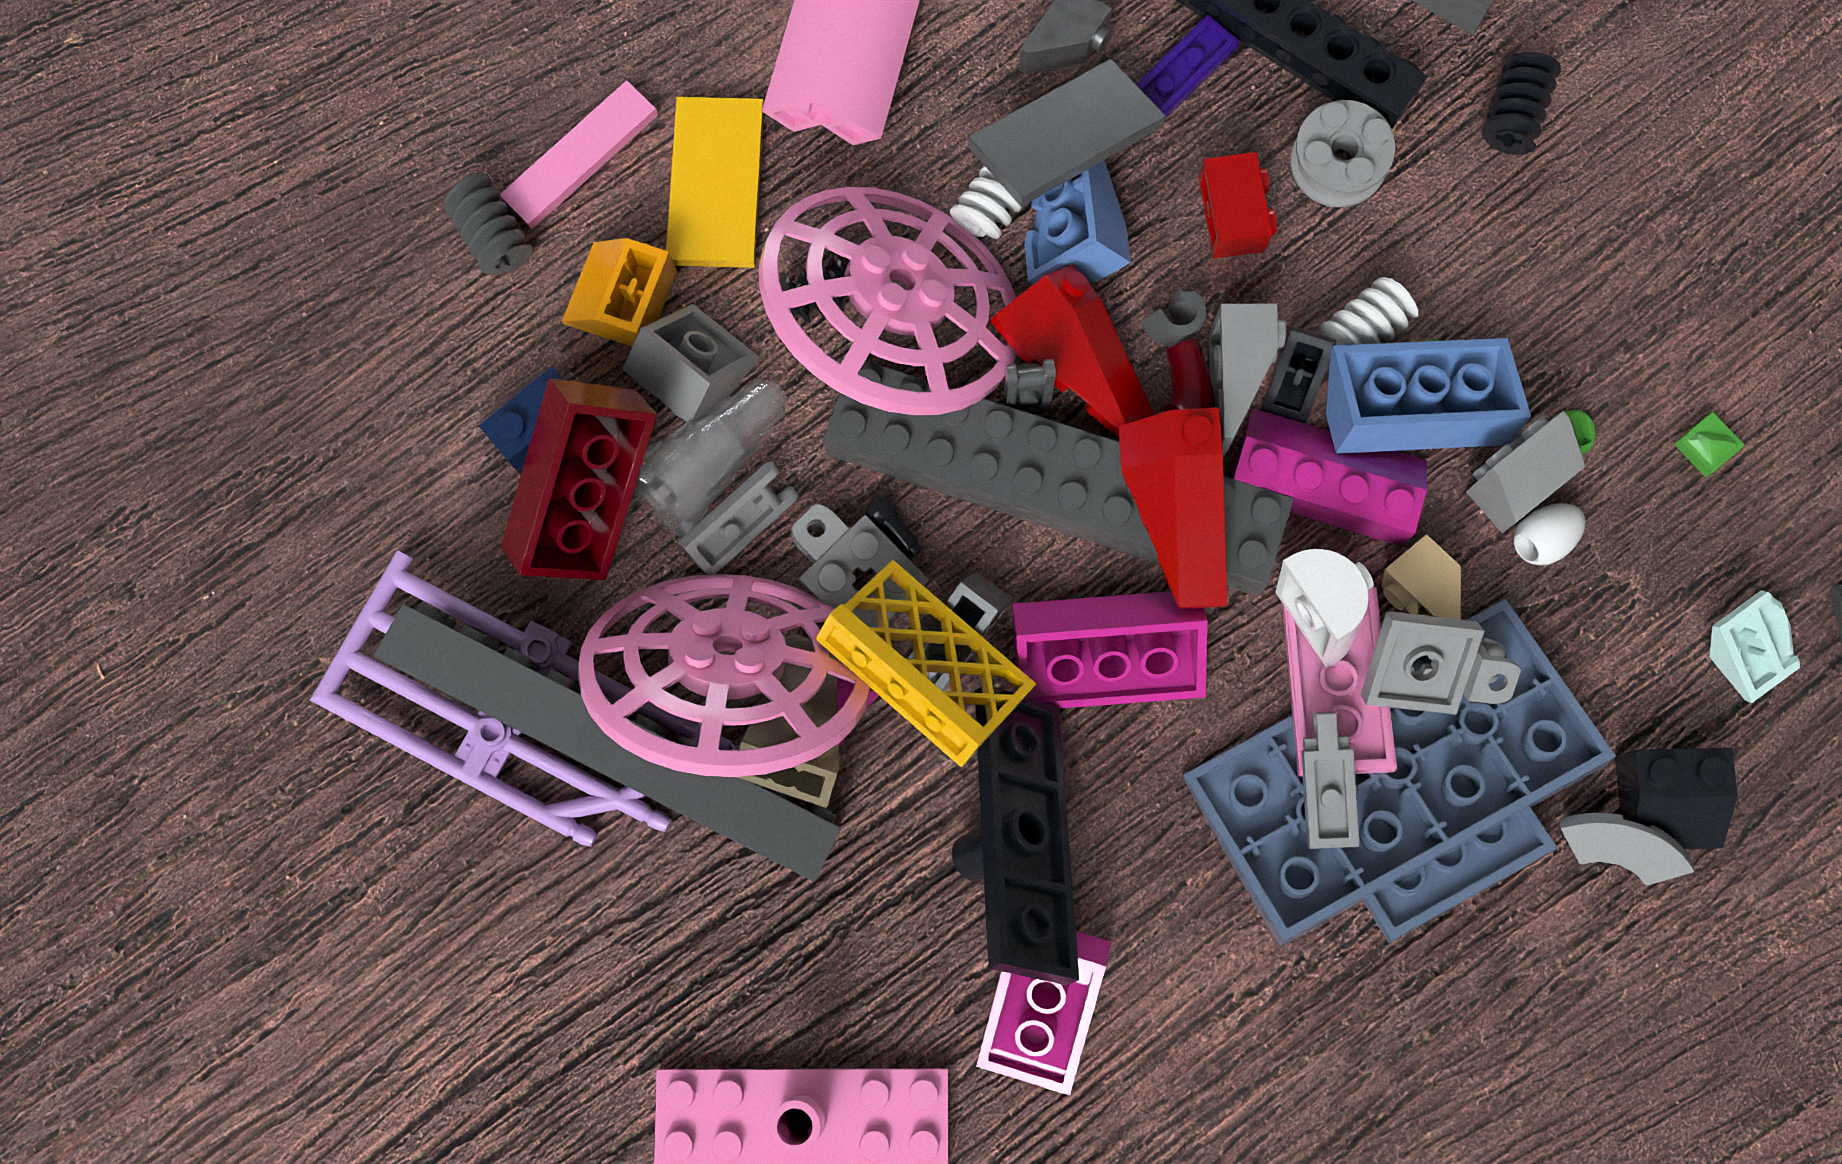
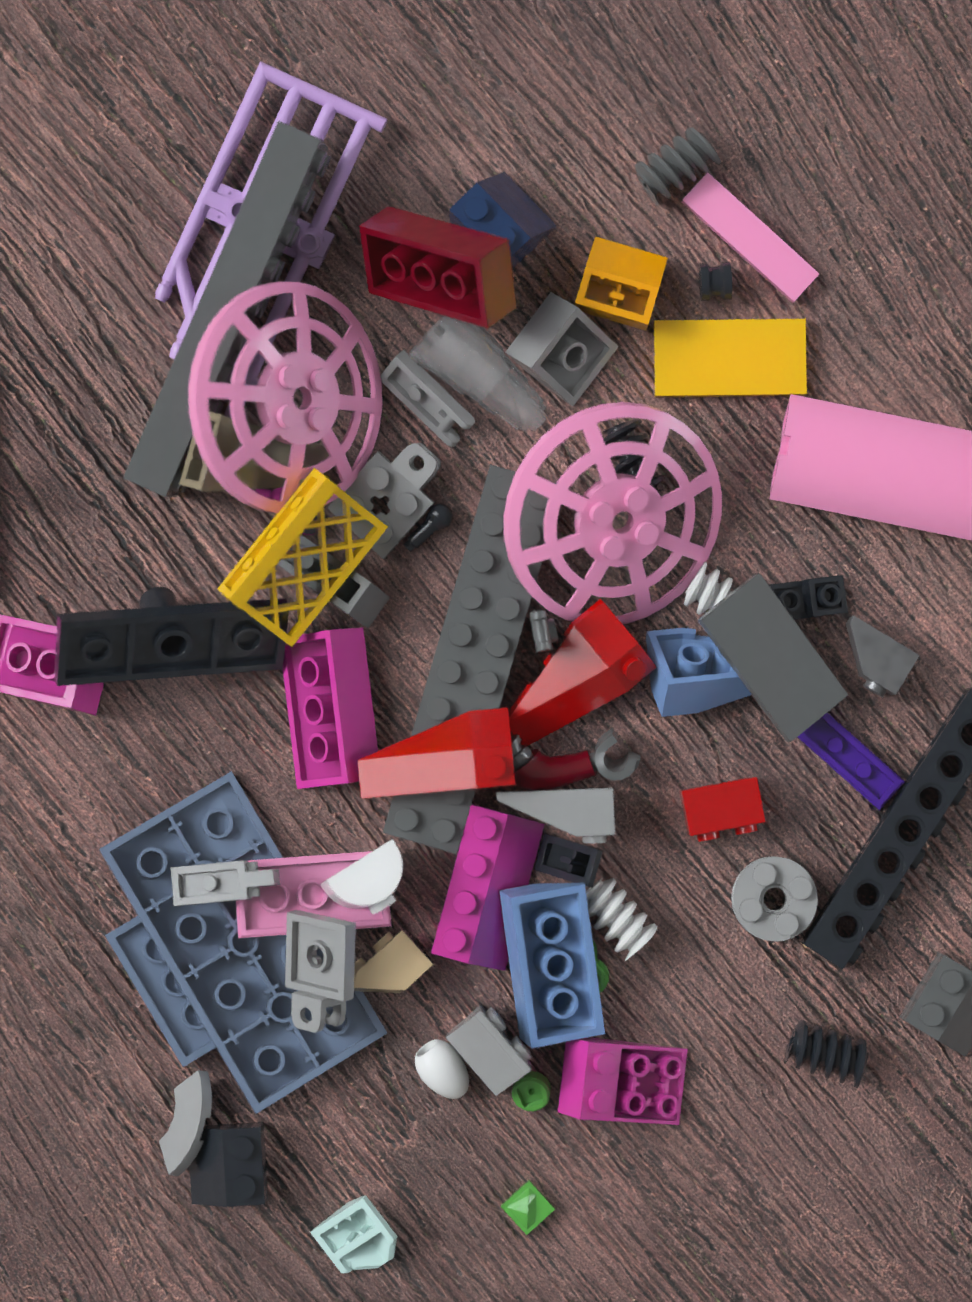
camera: 85 degrees right, 10 degrees up
none -> dark pink slope [558,1038,688,1125]
none -> black wheel [699,262,732,301]
none -> black slope [768,575,848,620]

